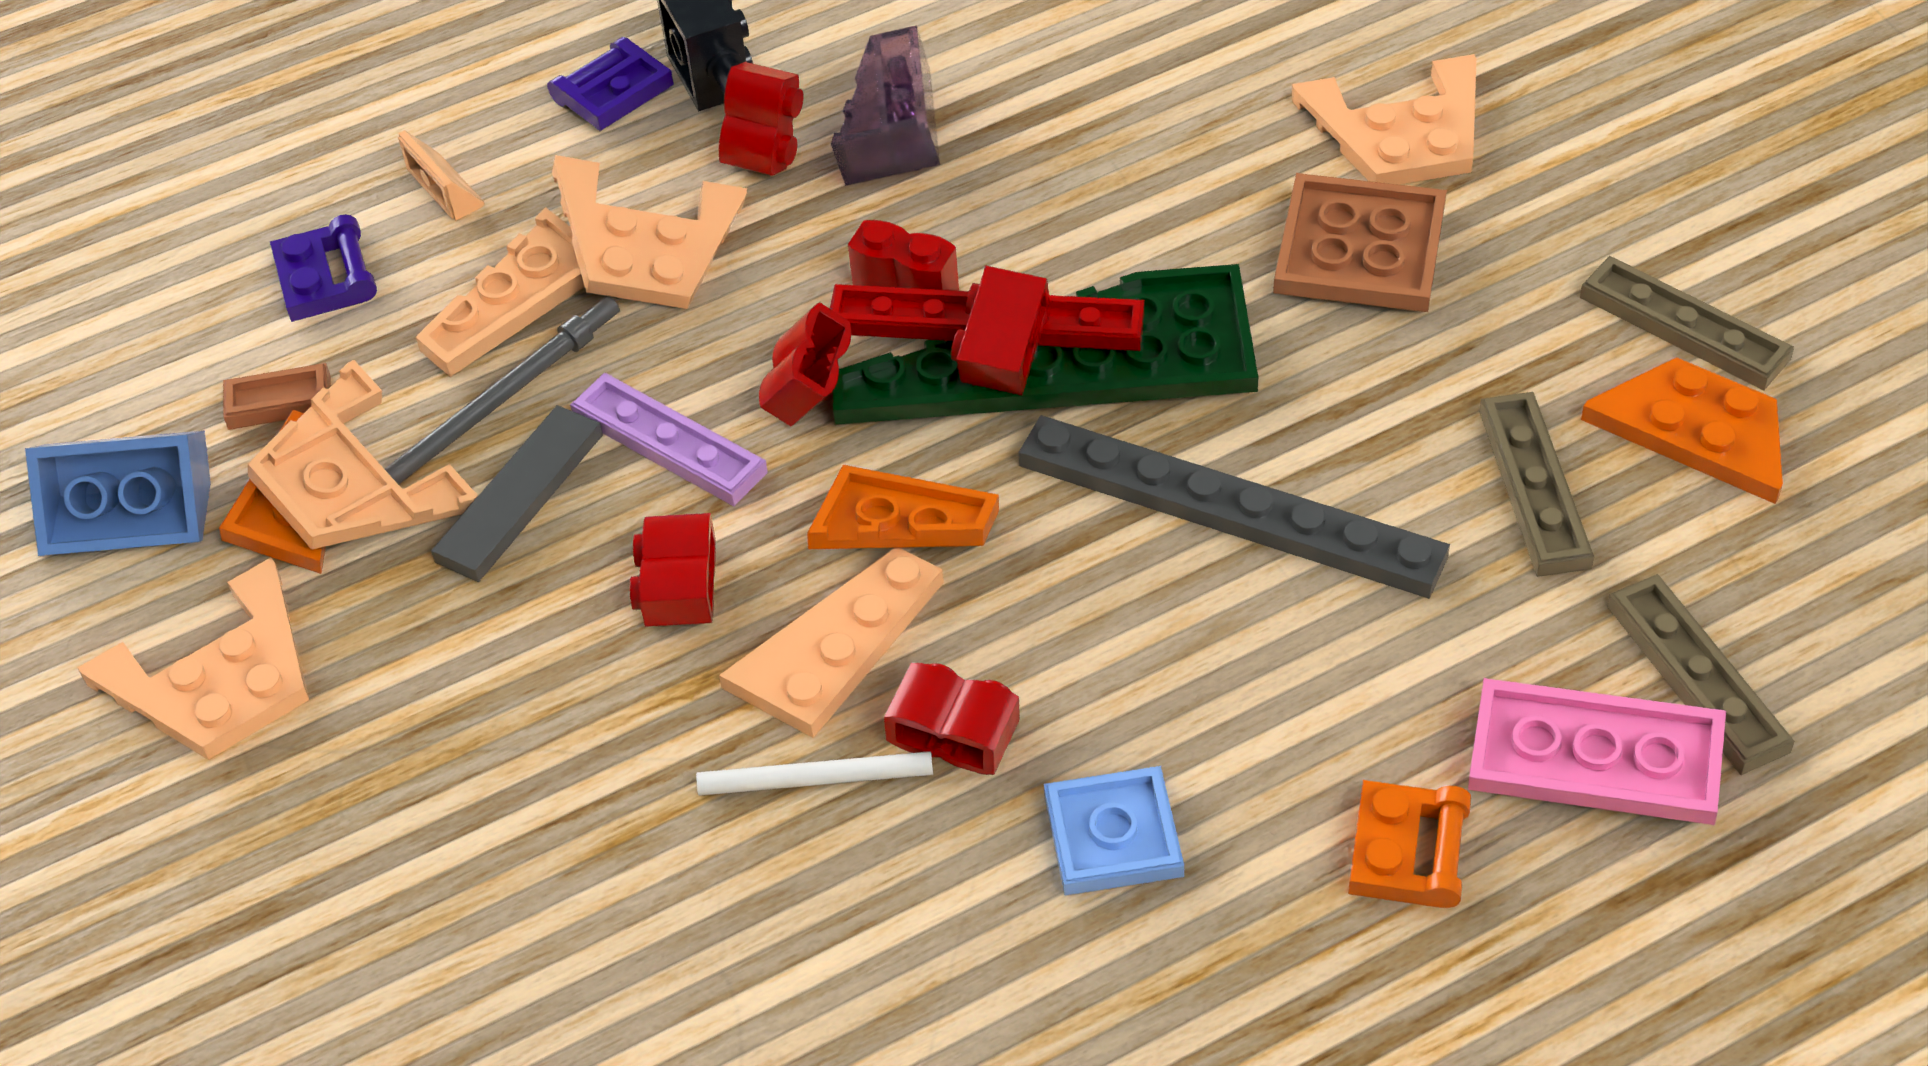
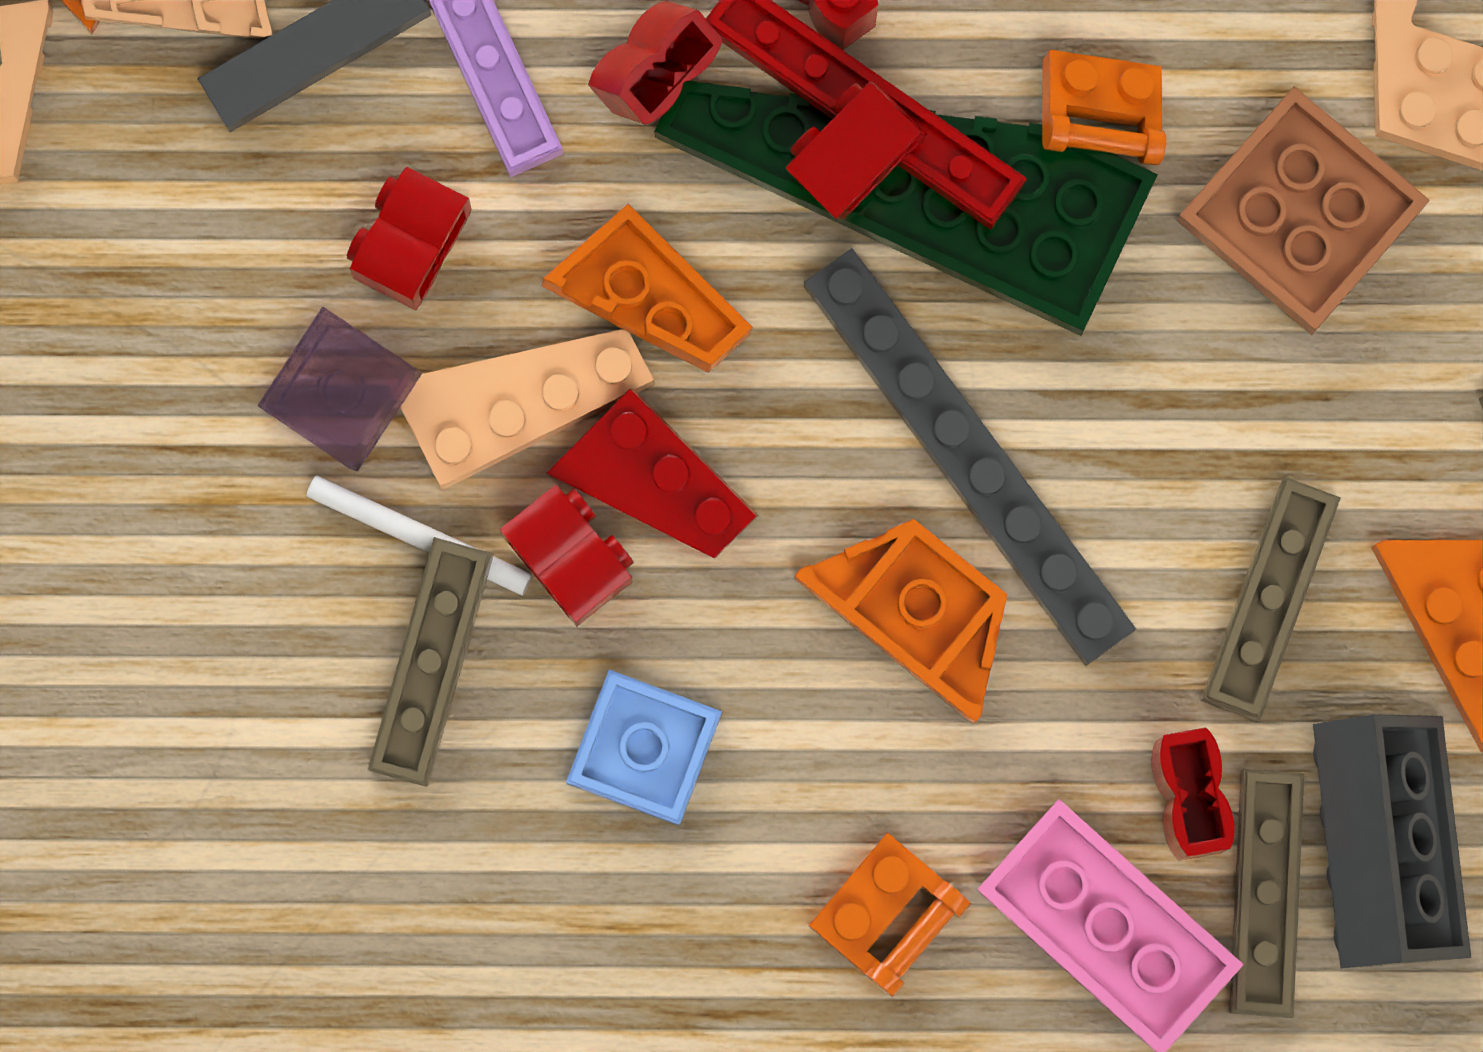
camera: 25 degrees right, 30 degrees up
none -> tile [257,306,423,472]
none -> dark tan tile [368,537,494,787]
none -> red wing [546,389,759,559]
none -> orange wing [794,519,1008,725]
none -> orange plate [1042,50,1166,166]
none -> red brick [1151,727,1235,861]
none -> dark grey slope [1313,714,1471,969]

